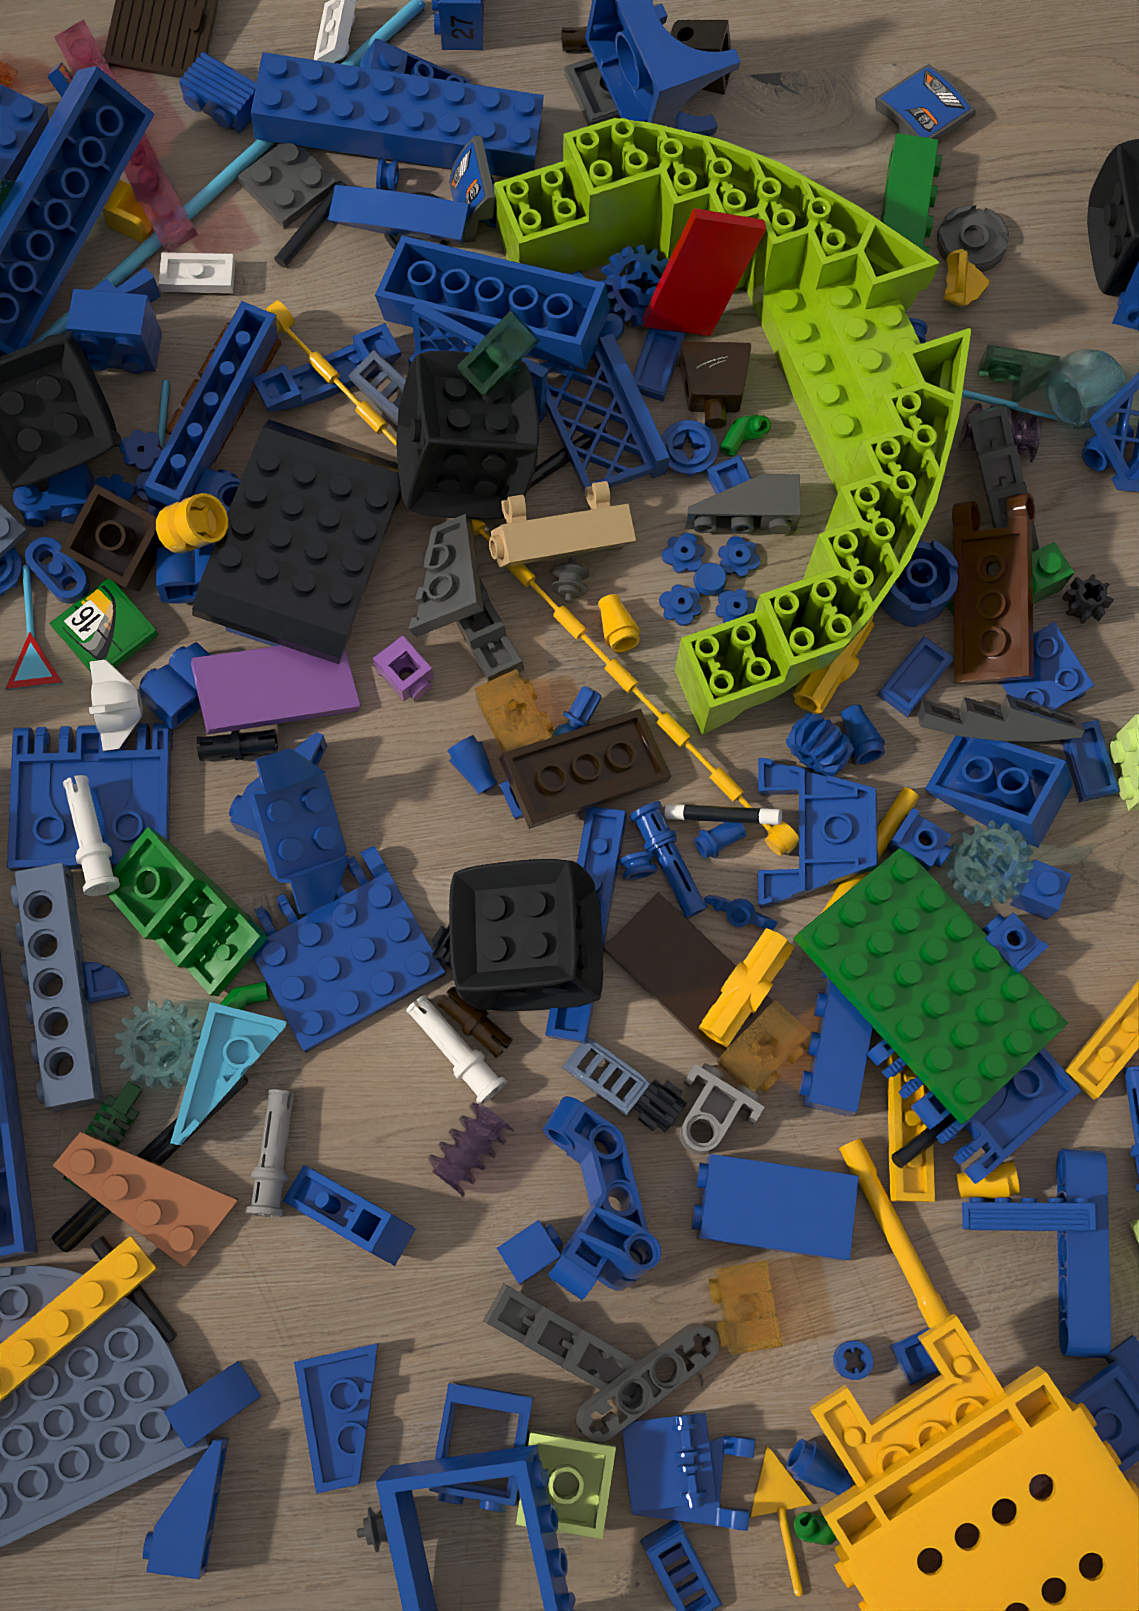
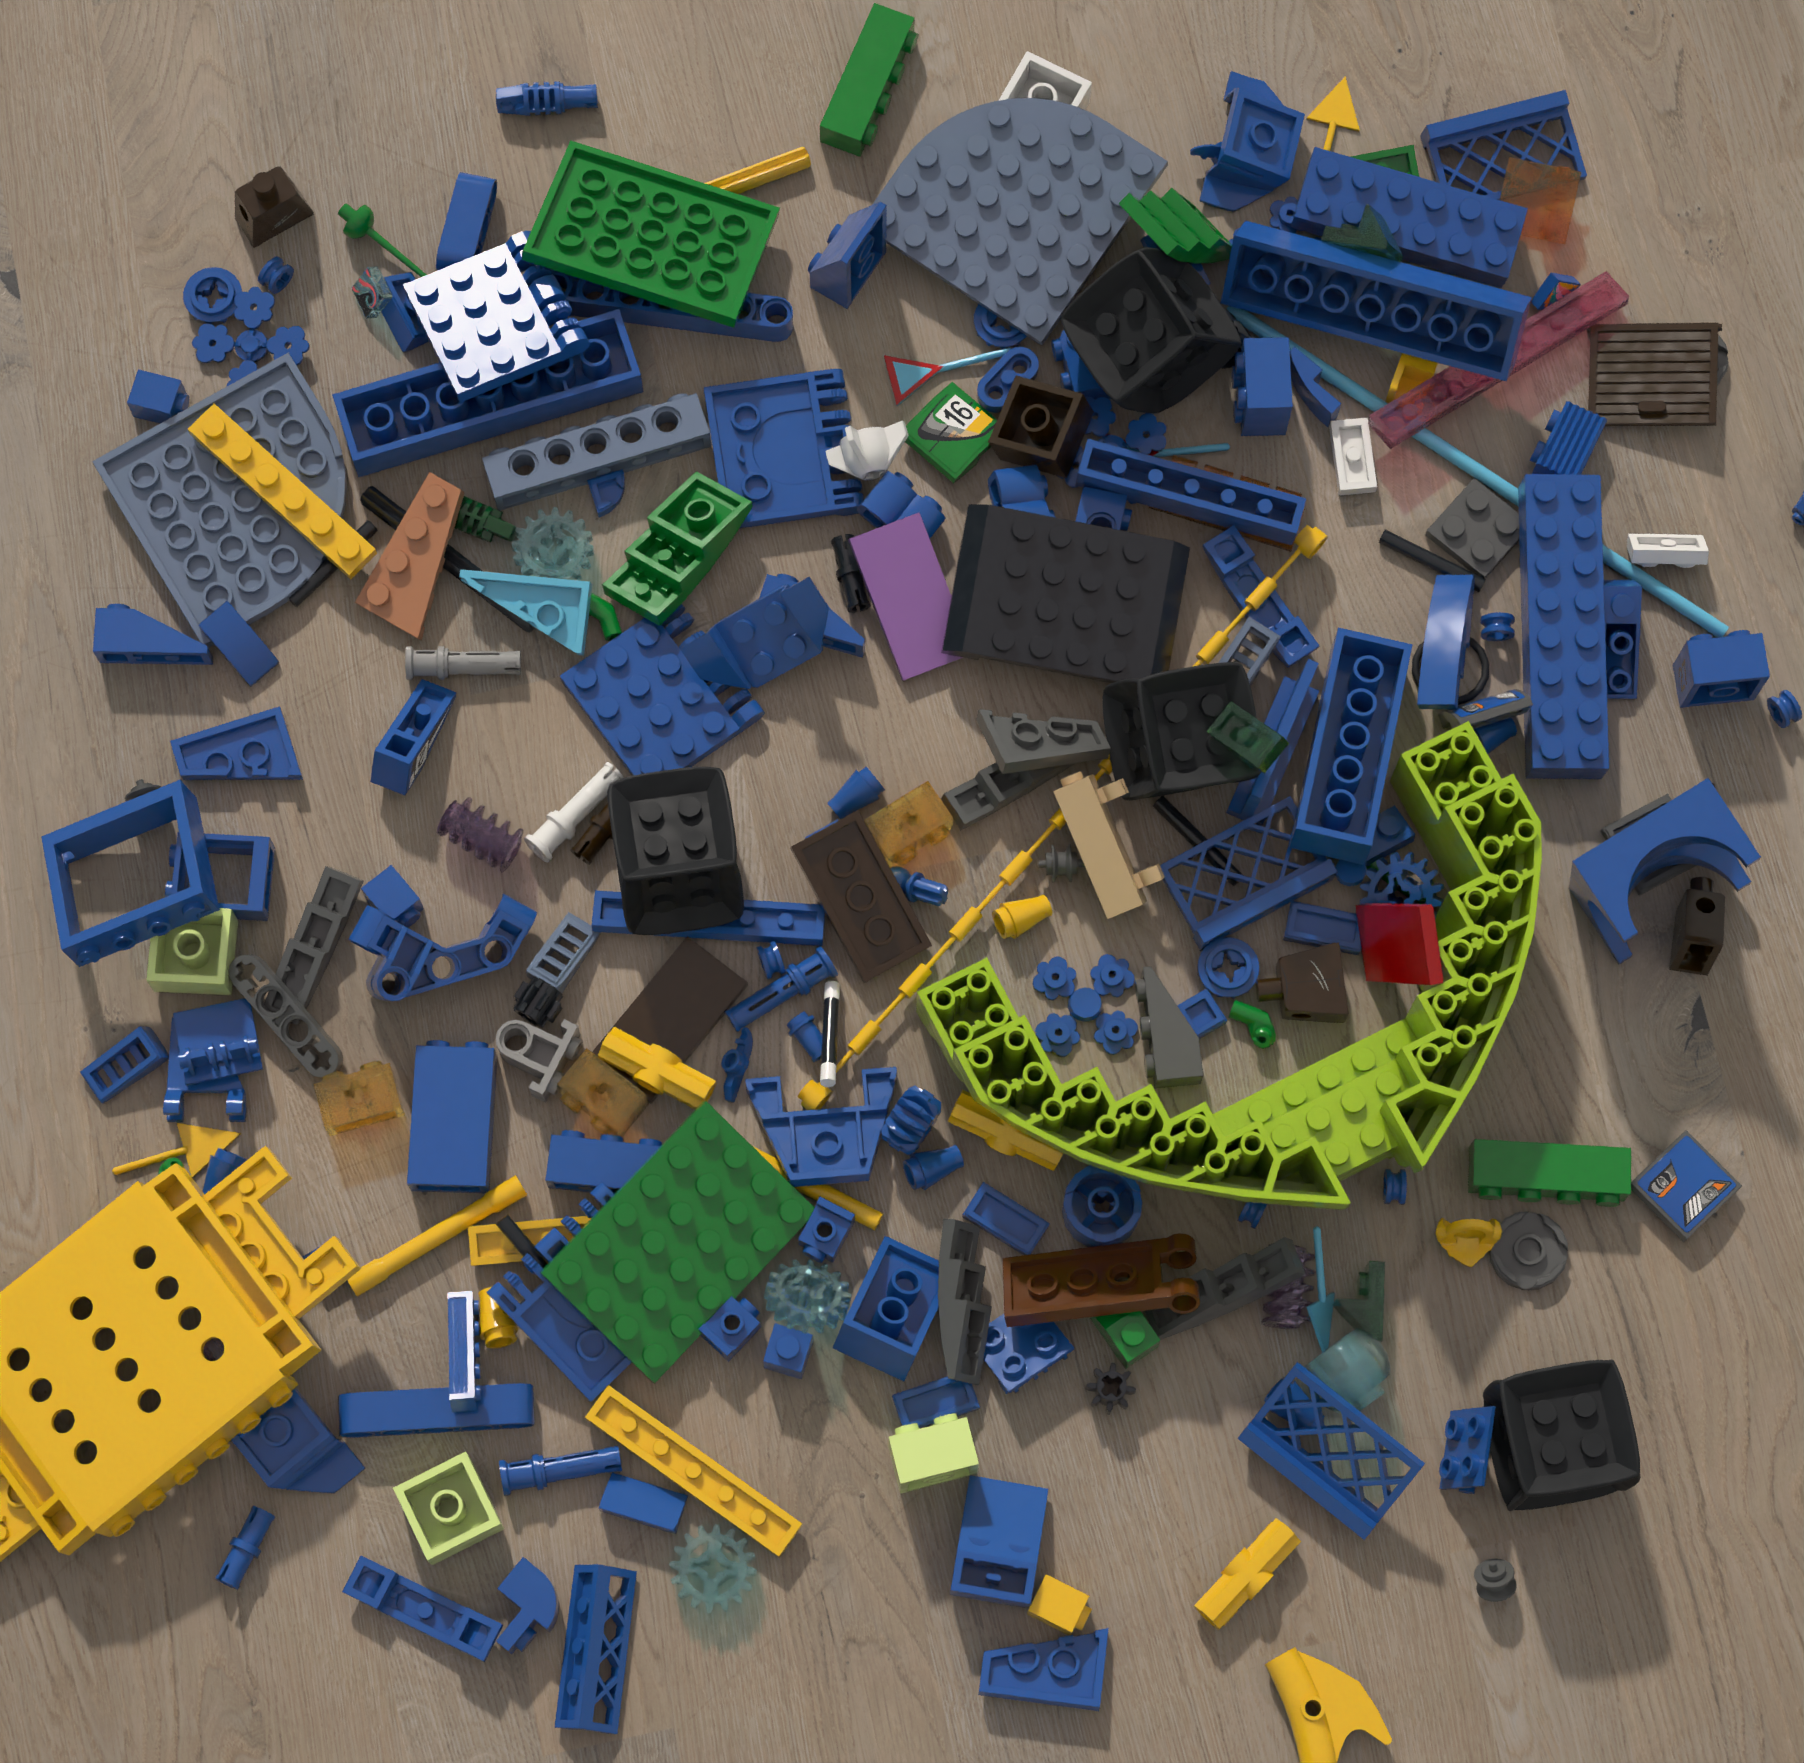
camera: 85 degrees right, 0 degrees up
white pin [63,775,120,896] -> none
yellow wheel [156,493,228,554] -> none
medium lavender brick [373,635,434,701] -> none
blue bush [833,1341,873,1380] -> none

